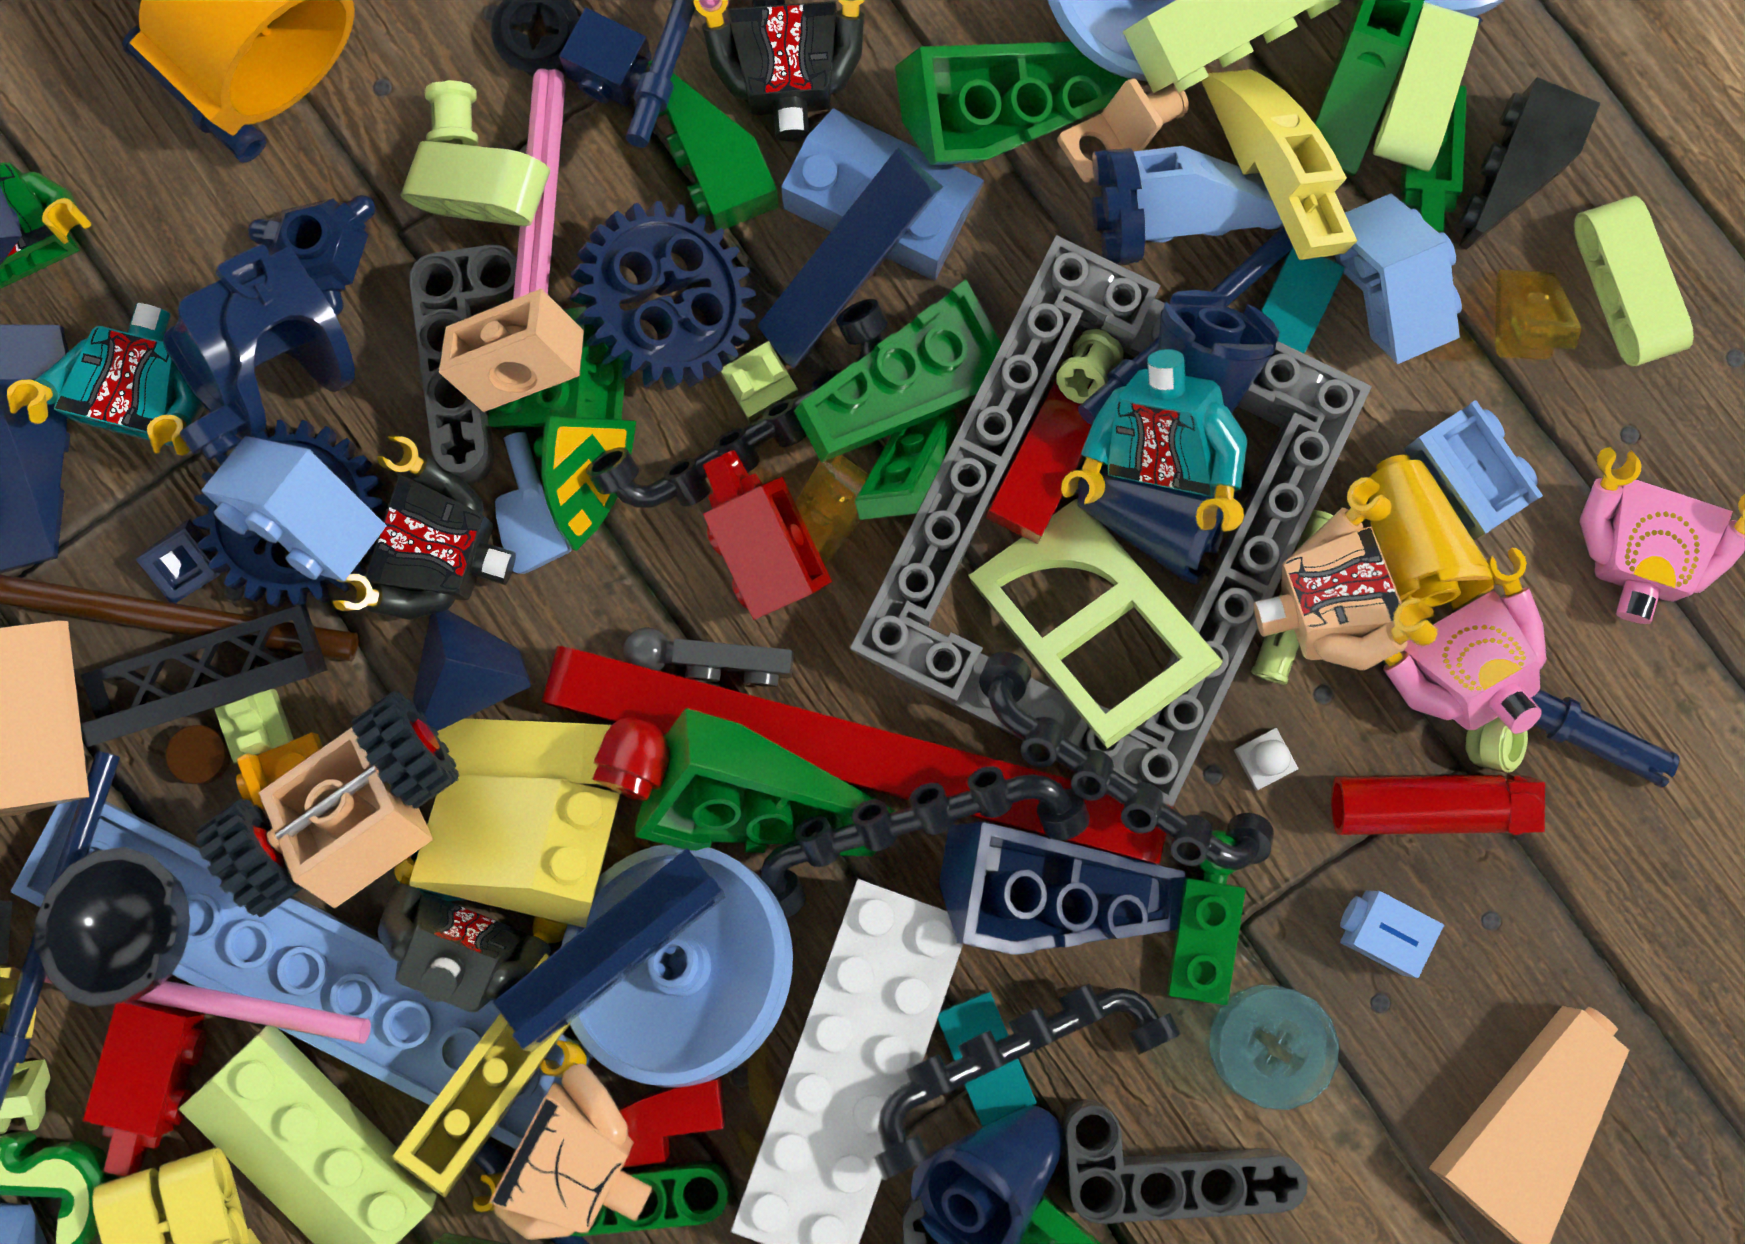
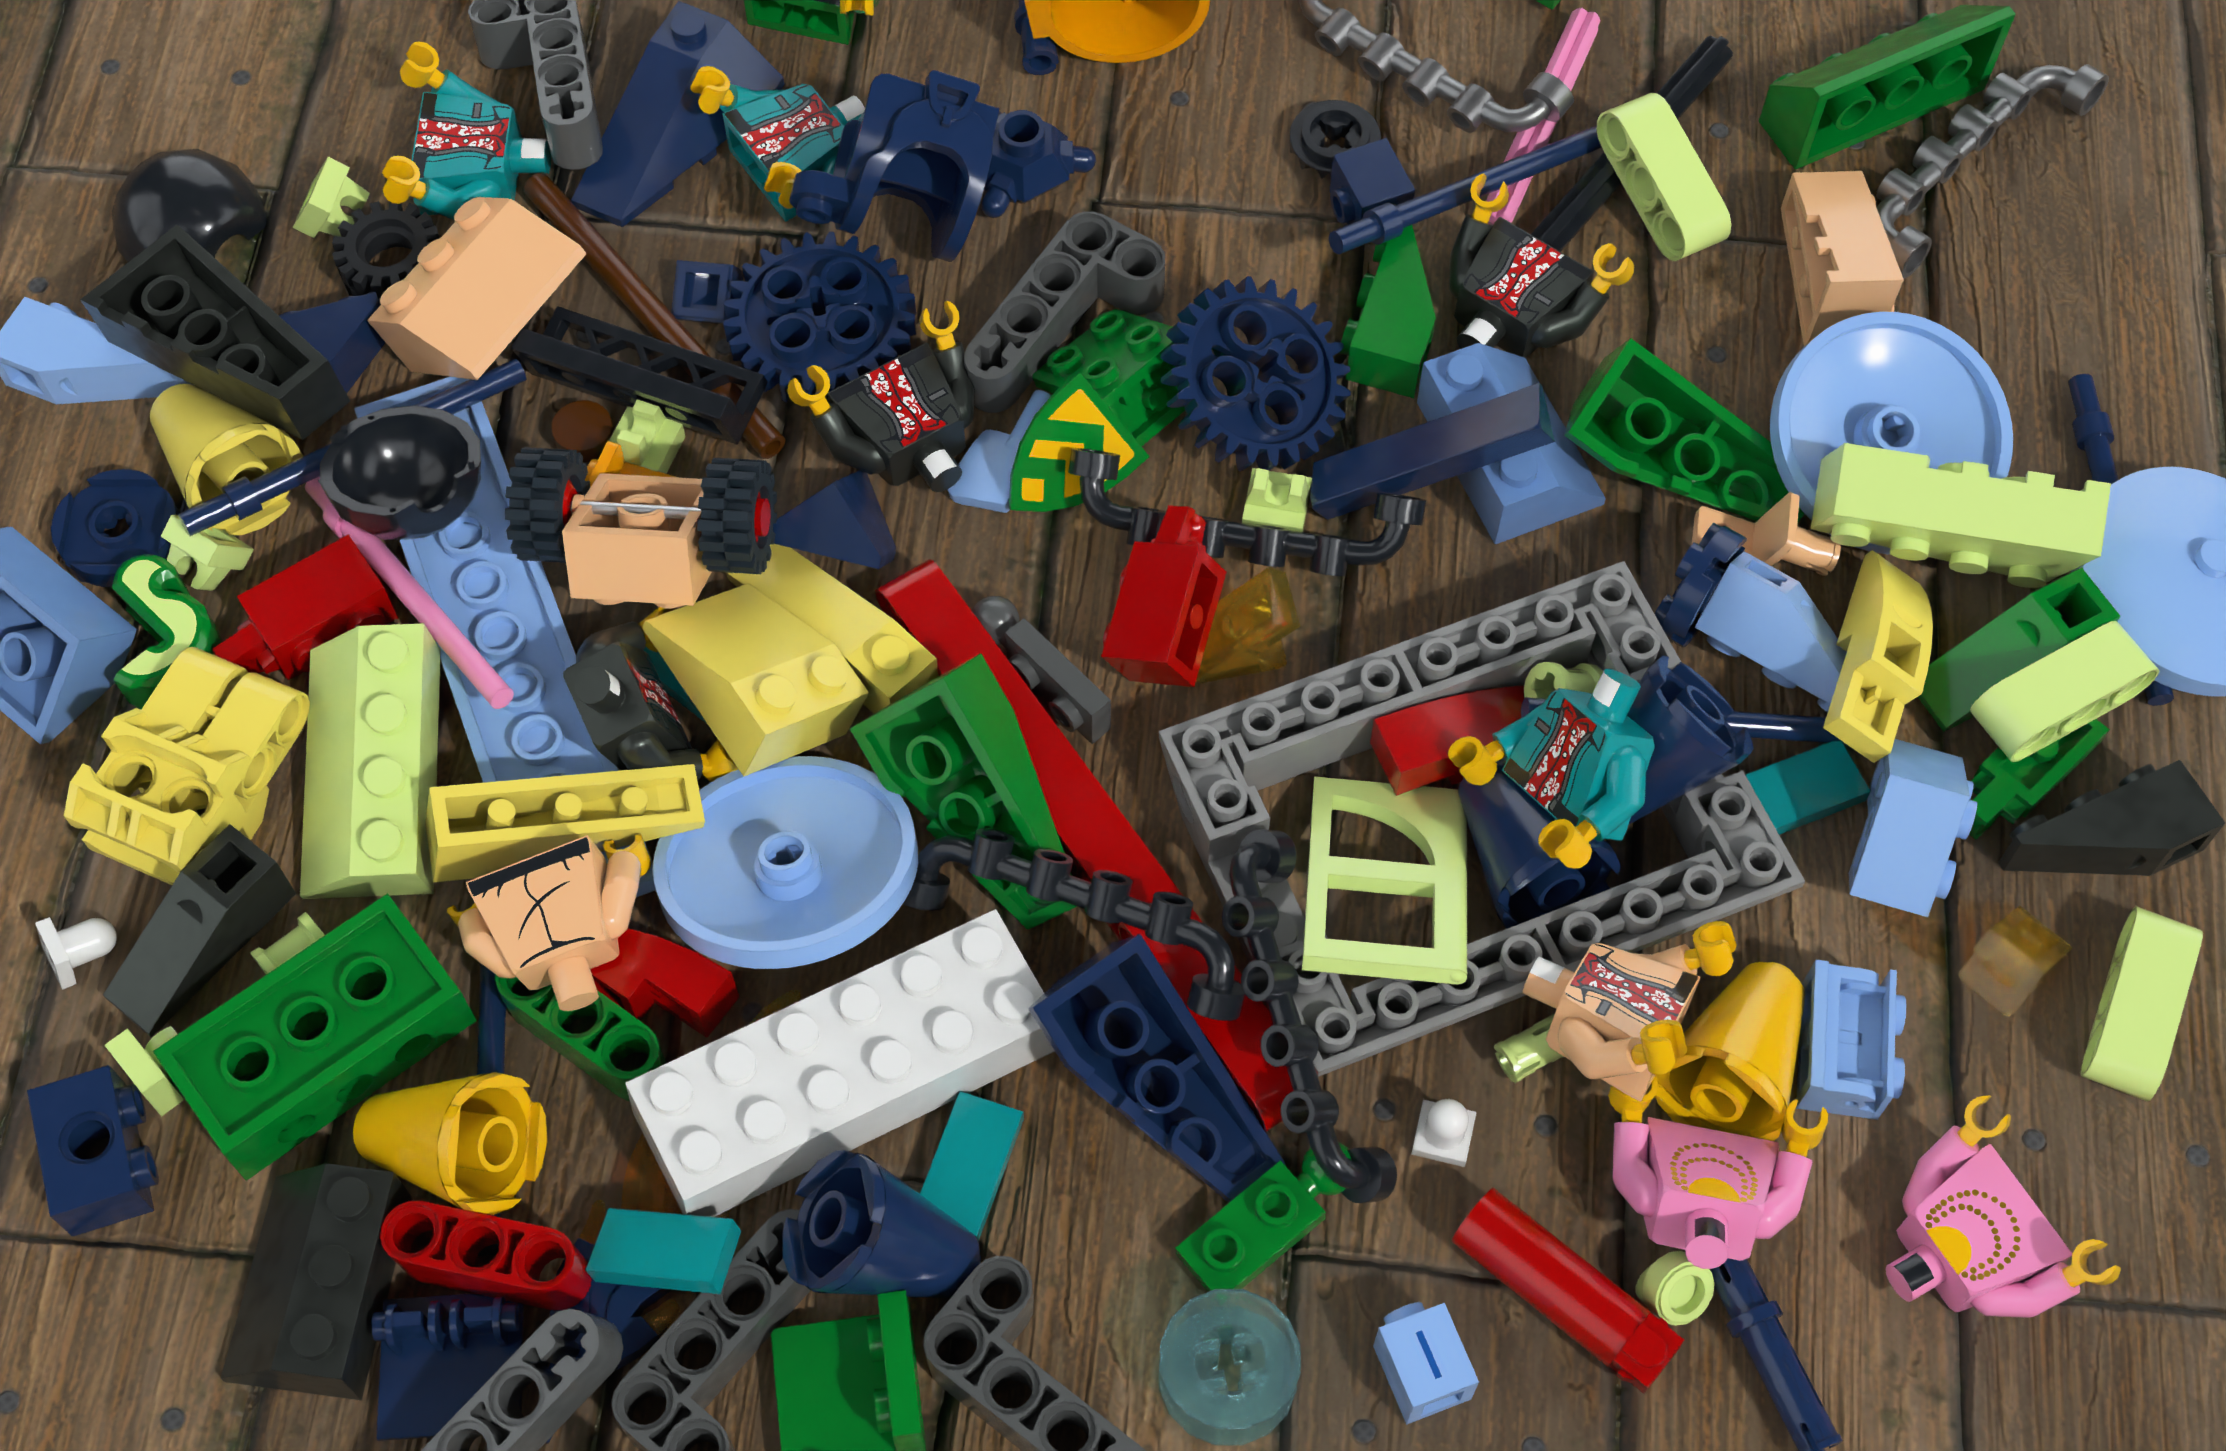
camera: 45 degrees right, 20 degrees down
light blue brick [201,436,387,582] -> none
yellowish green beam [400,141,550,226] -> none
yellowish green bush [425,80,478,146] -> none
light nougat brick [439,288,584,412] -> none
dark blue fence [493,848,725,1052] -> none
bright pink axle [513,68,566,300] -> none
red piece [592,717,670,800] -> none
green wing [794,279,1002,462] -> none
green tile [854,411,959,520] -> none
black bar [874,984,1181,1180] -> none

